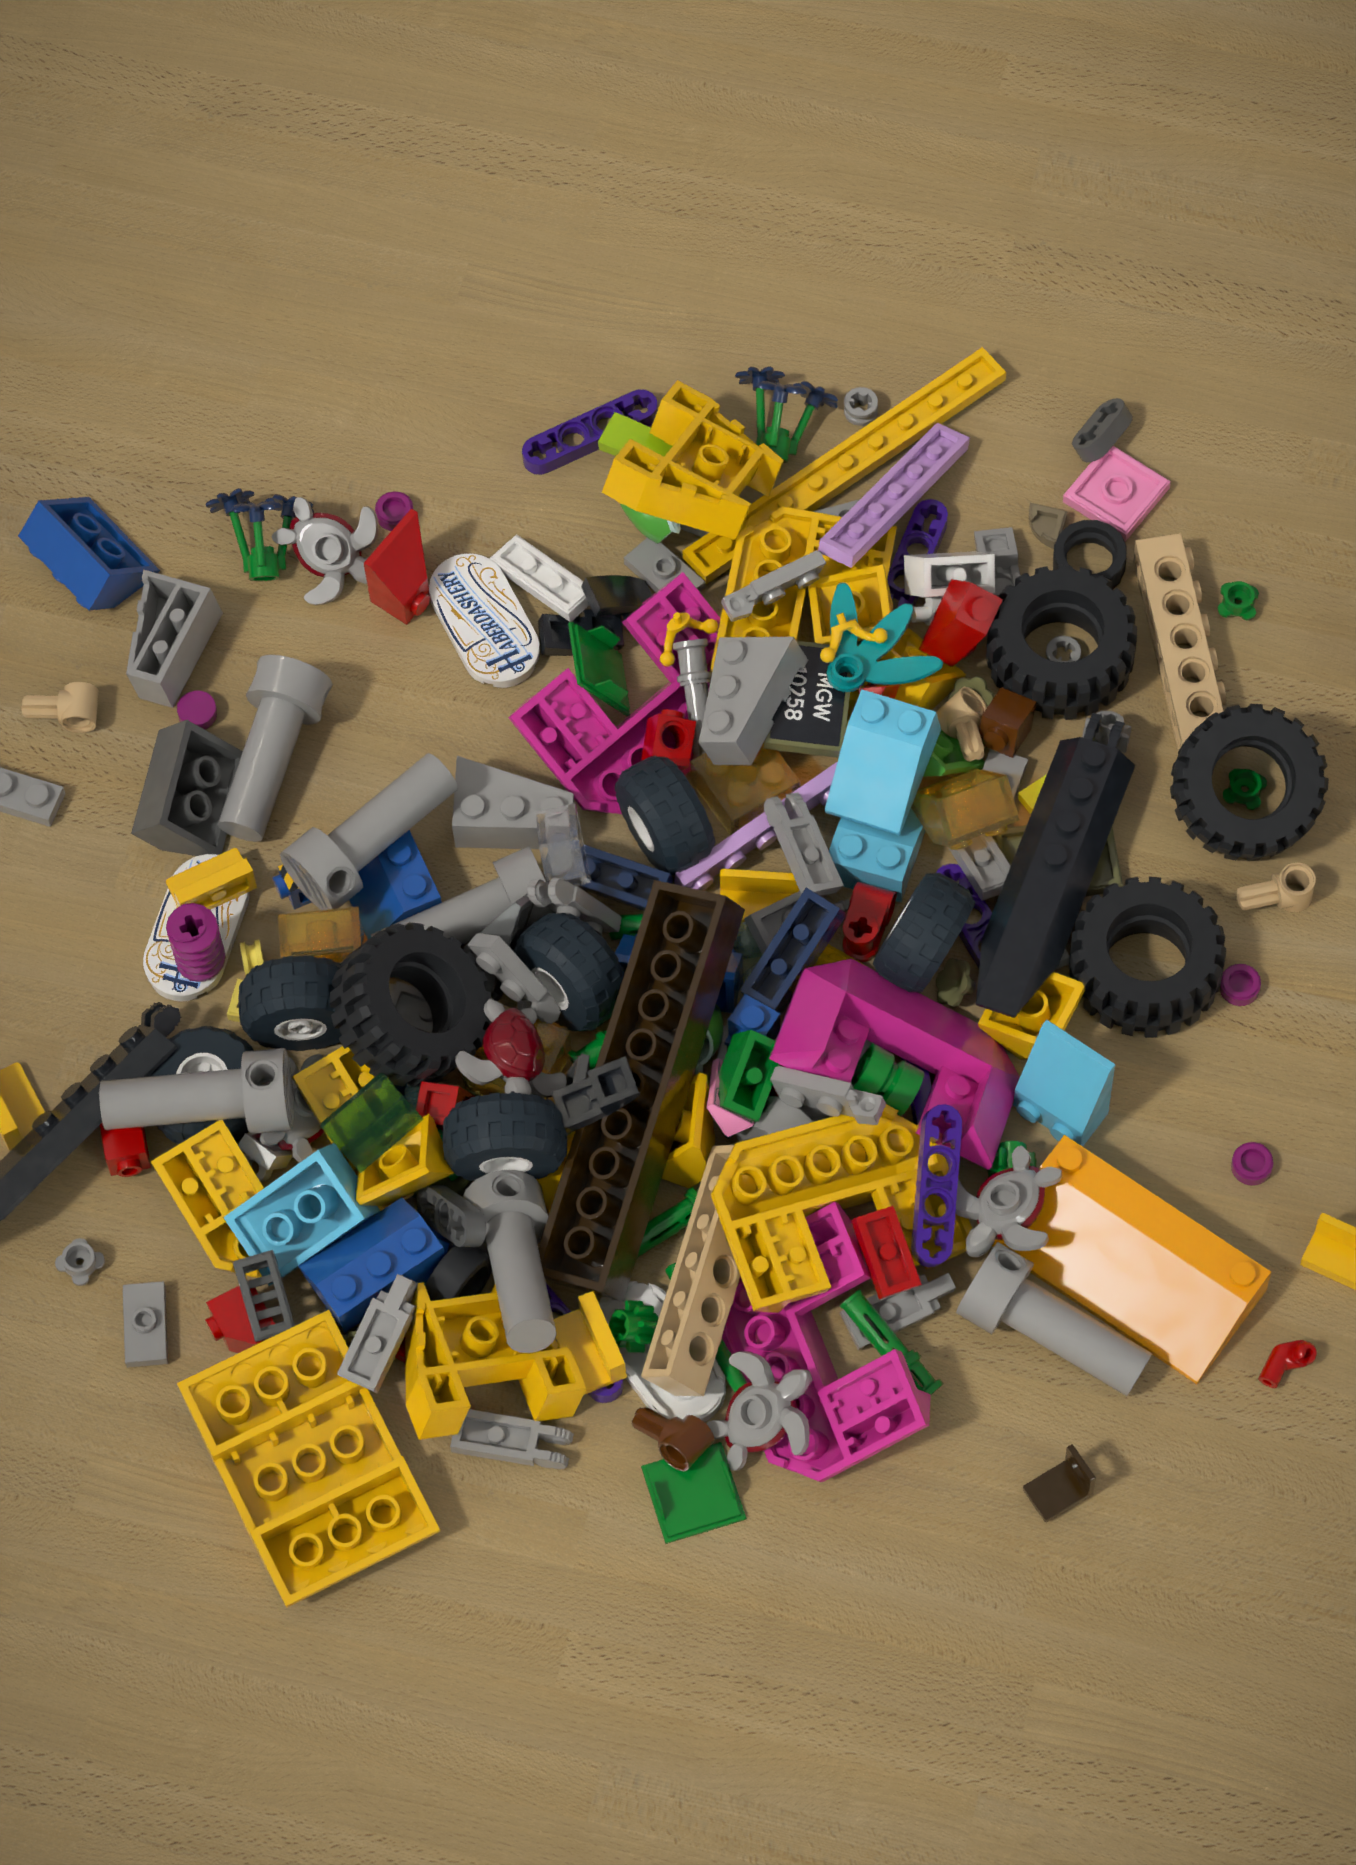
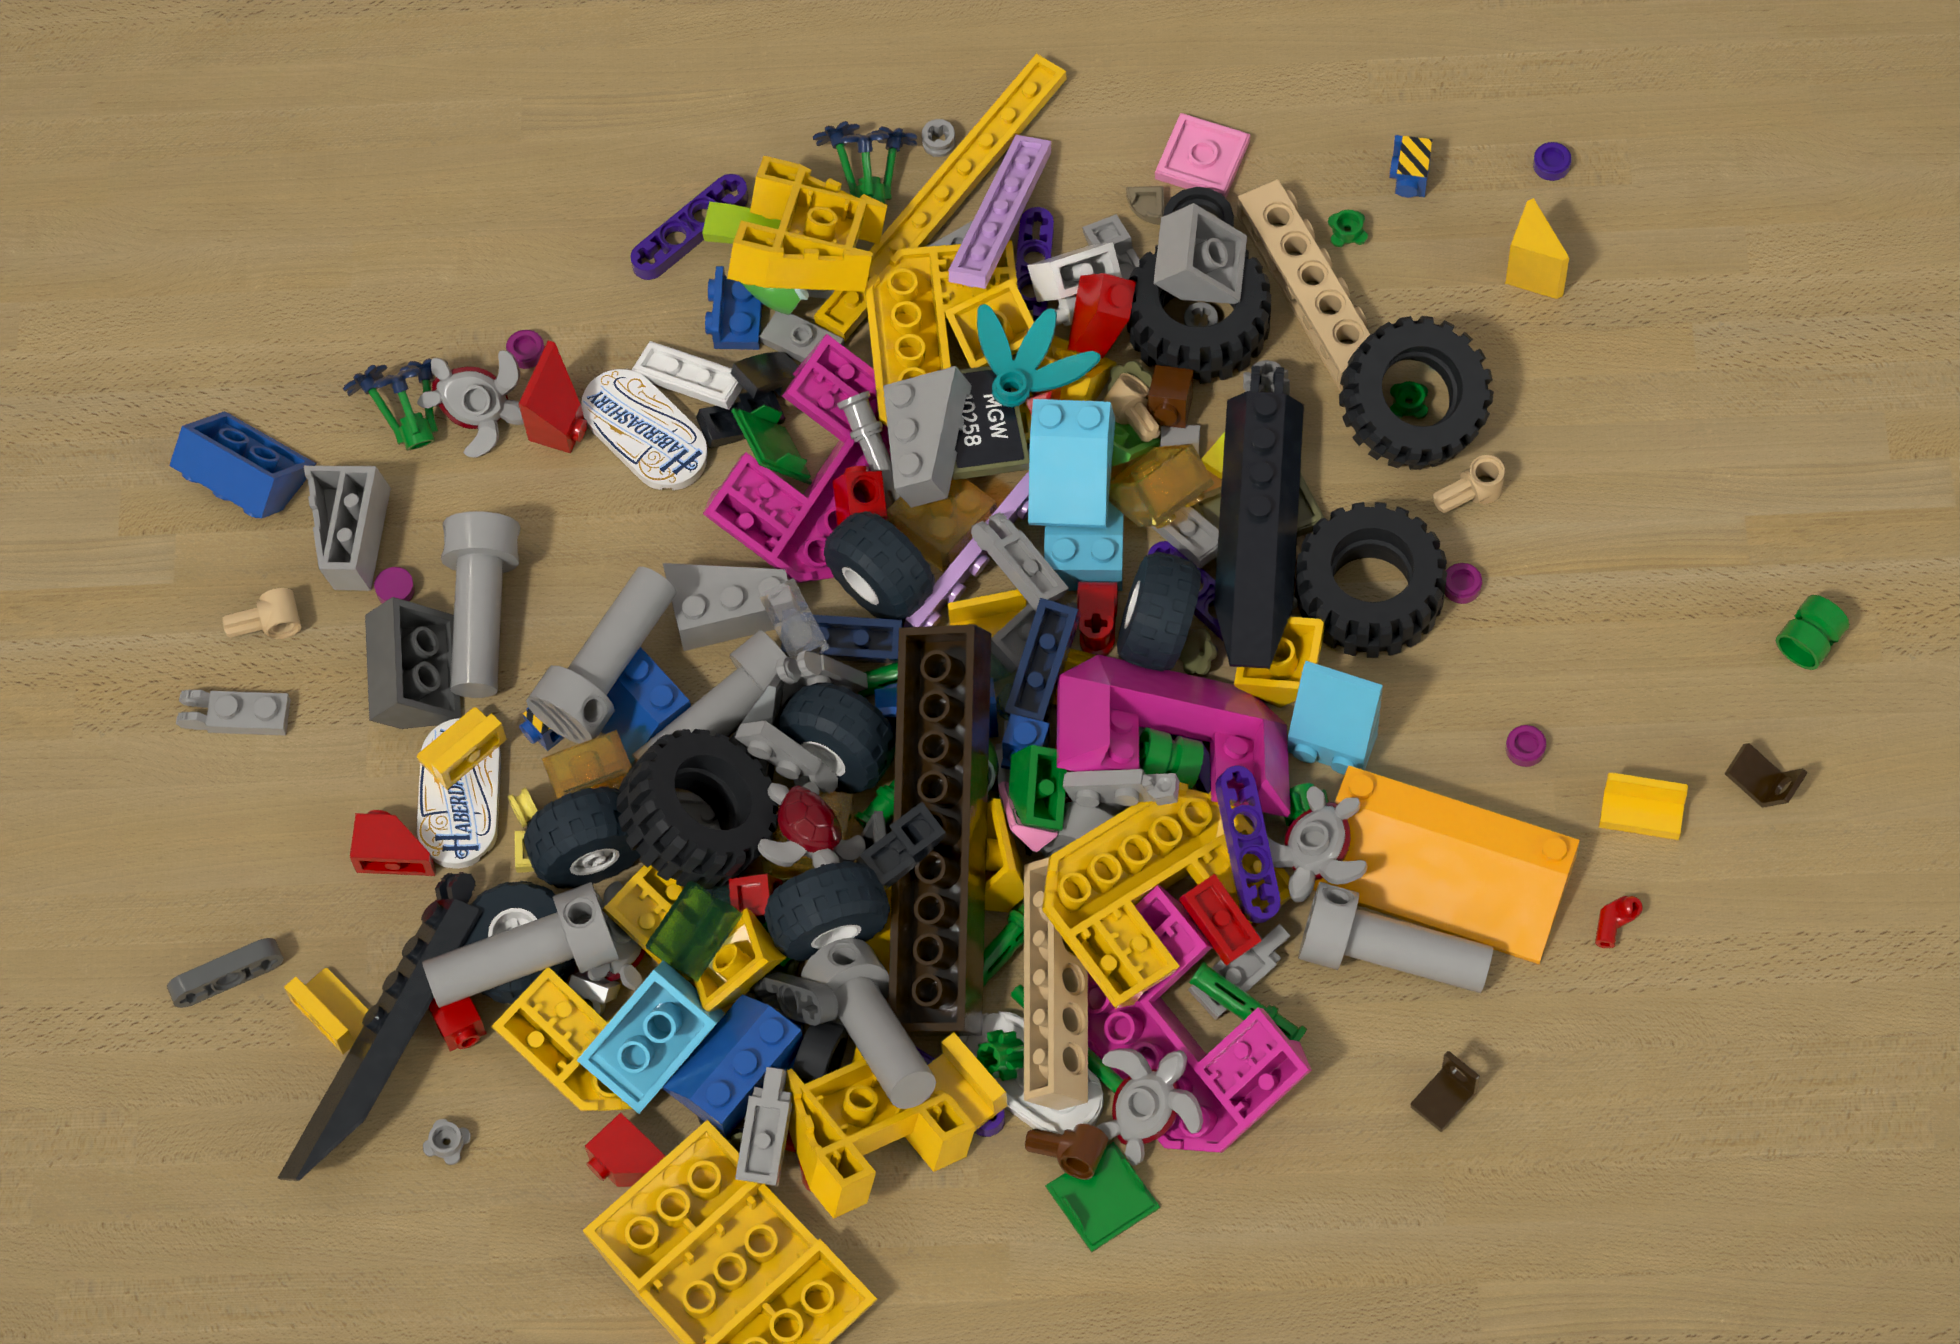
camera: 15 degrees left, 0 degrees up
light grey plate [123,1281,168,1368] -> none
magenta piece [166,903,226,982] -> none
dark grey slope [233,1250,295,1342] -> none
light grey hinge [450,1409,574,1470] -> none
yellow piece [660,612,718,667] -> none
light grey hinge [721,550,826,622] -> none
yellow piece [820,612,888,663] -> none
dark grey beam [1072,398,1133,462] -> none
none -> red slope [350,810,436,876]
none -> blue bracket [705,266,763,350]
none -> light grey slope [1153,203,1247,304]
none -> brick [1389,135,1433,198]

